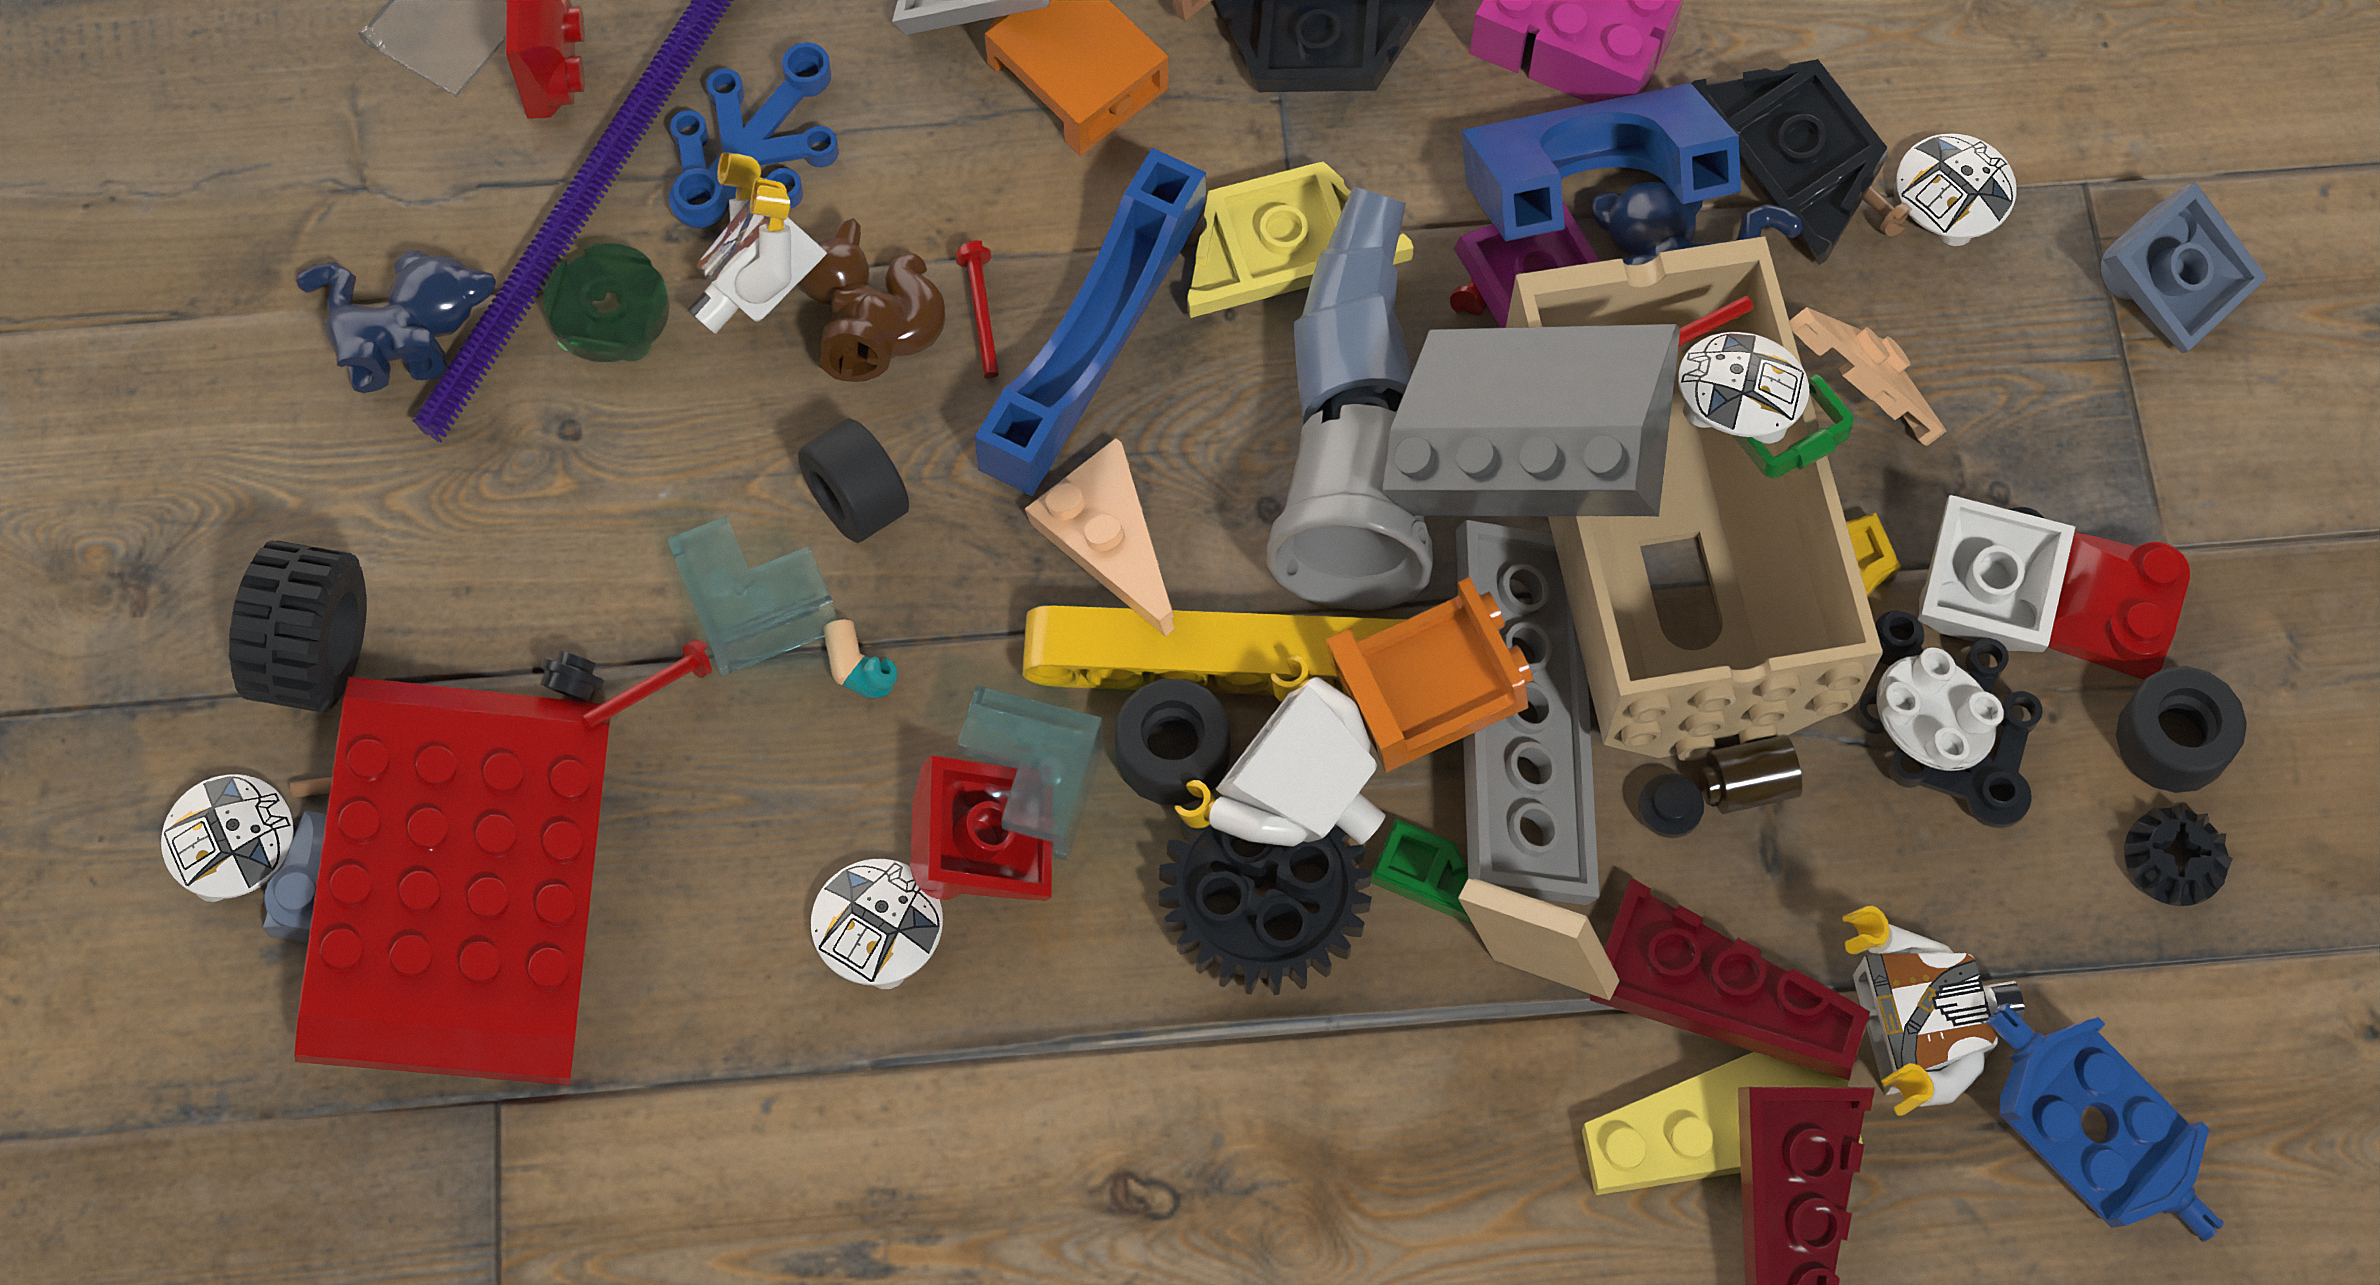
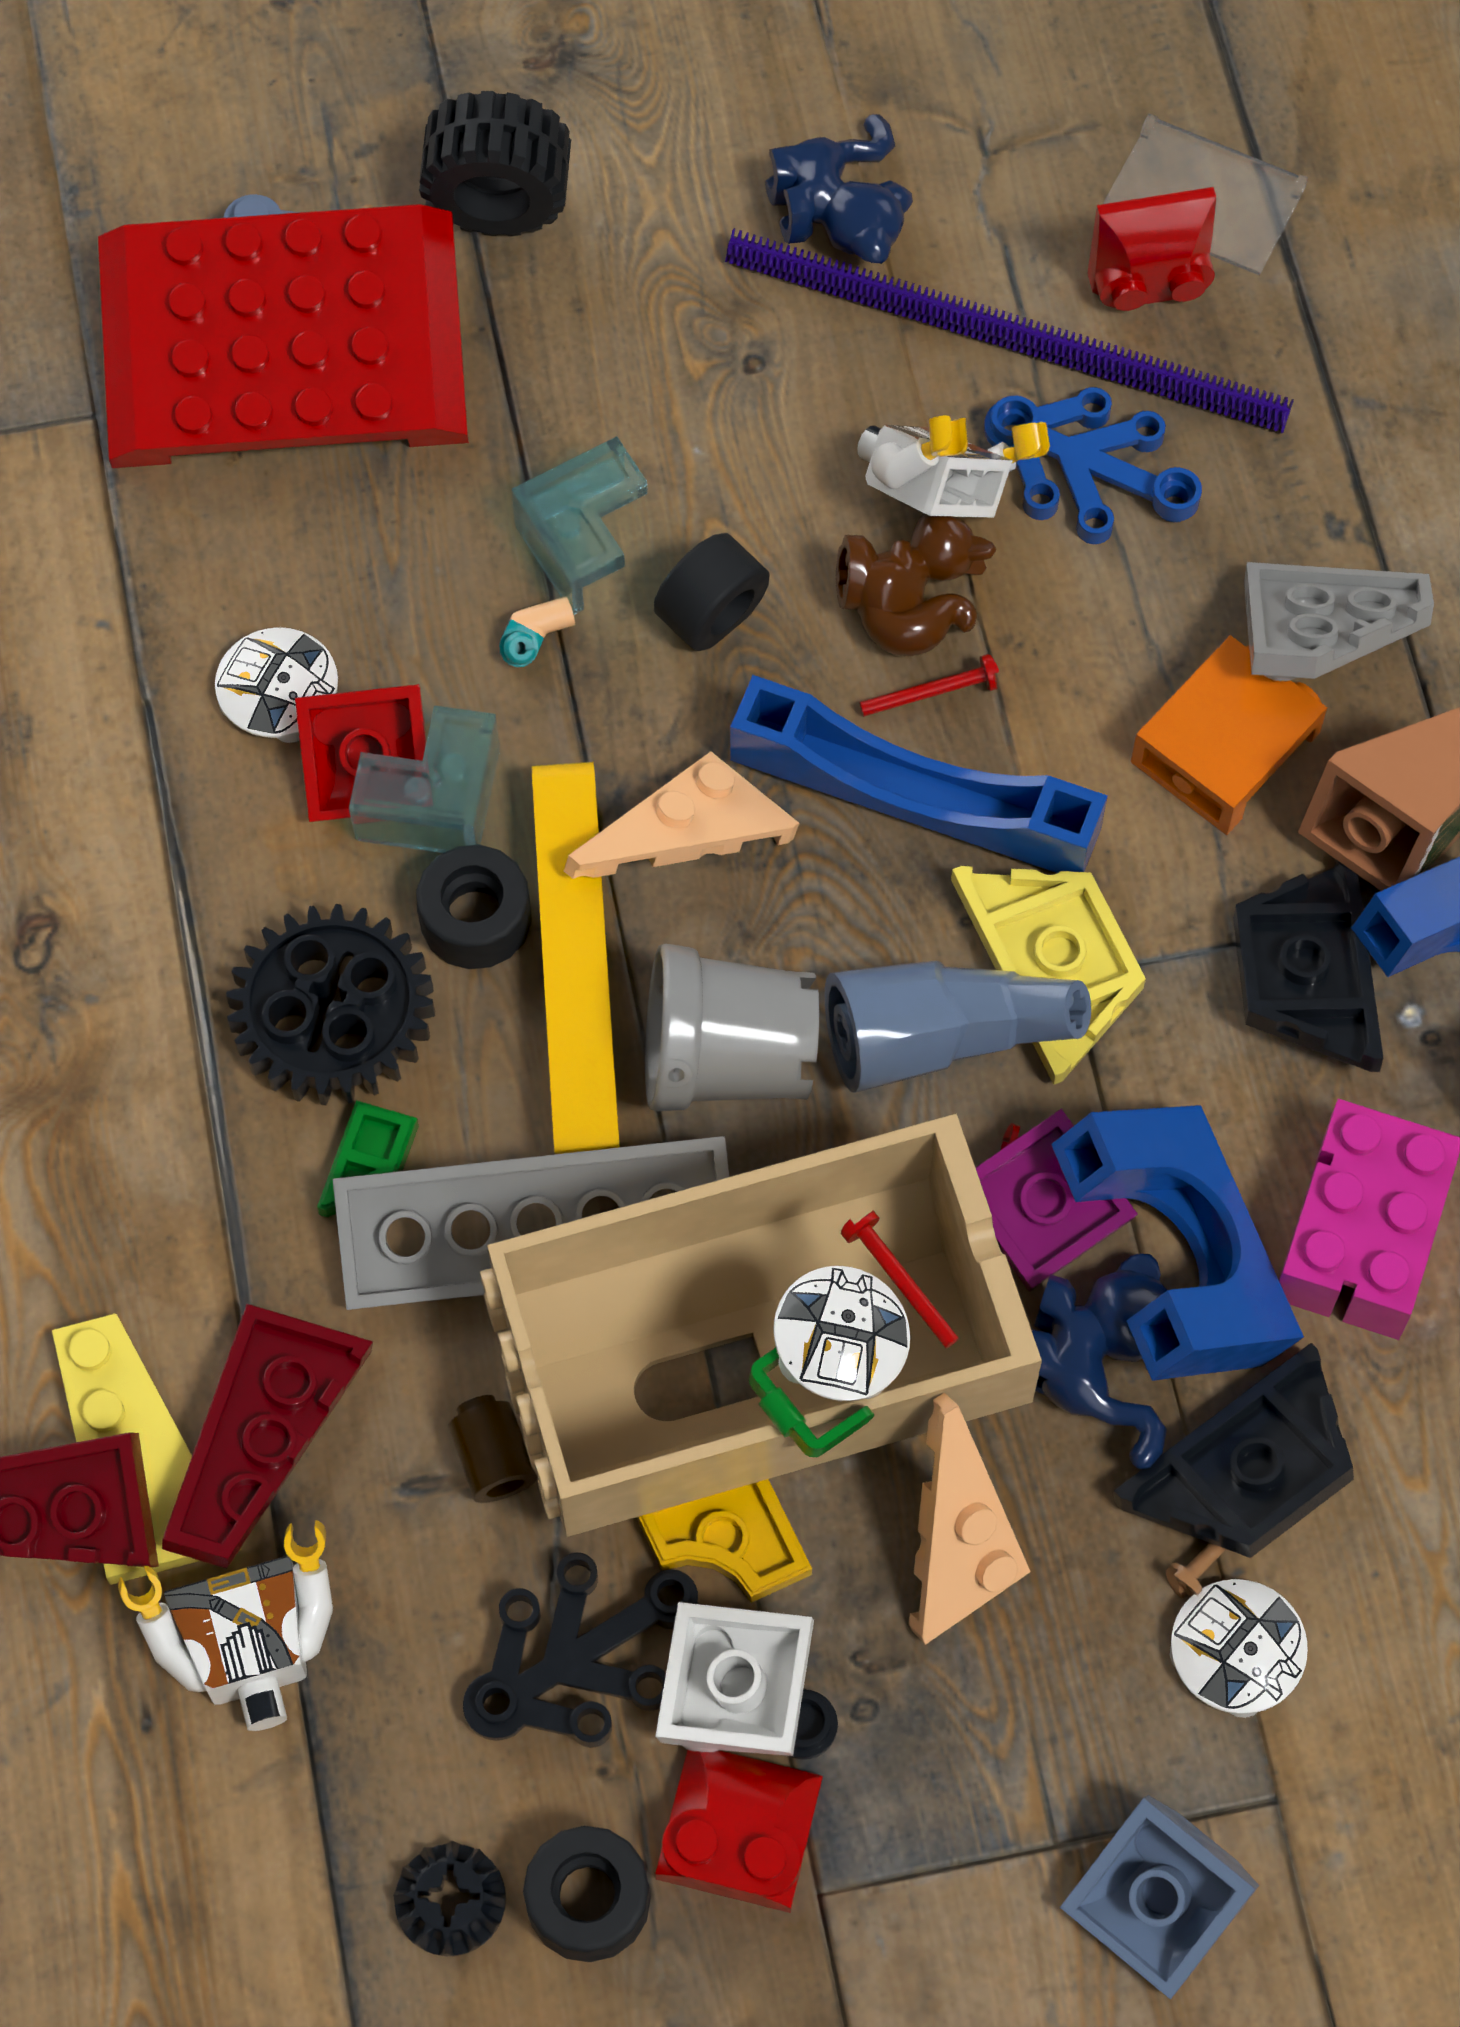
camera: 85 degrees right, 0 degrees up
white dish [161,774,294,902] -> none
black plate [540,651,604,702] -> none
clear green plate [544,243,670,362] -> none
red piece [580,639,712,730] -> none
white torso [1175,655,1386,847] -> none
orange panel [1326,577,1533,773] -> none
slope [1382,324,1680,517] -> none
tan tile [1458,878,1619,1001] -> none
black plate [1638,774,1704,838] -> none
white dish [1877,648,2004,771] -> none
blue plate [1986,1003,2224,1242] -> none

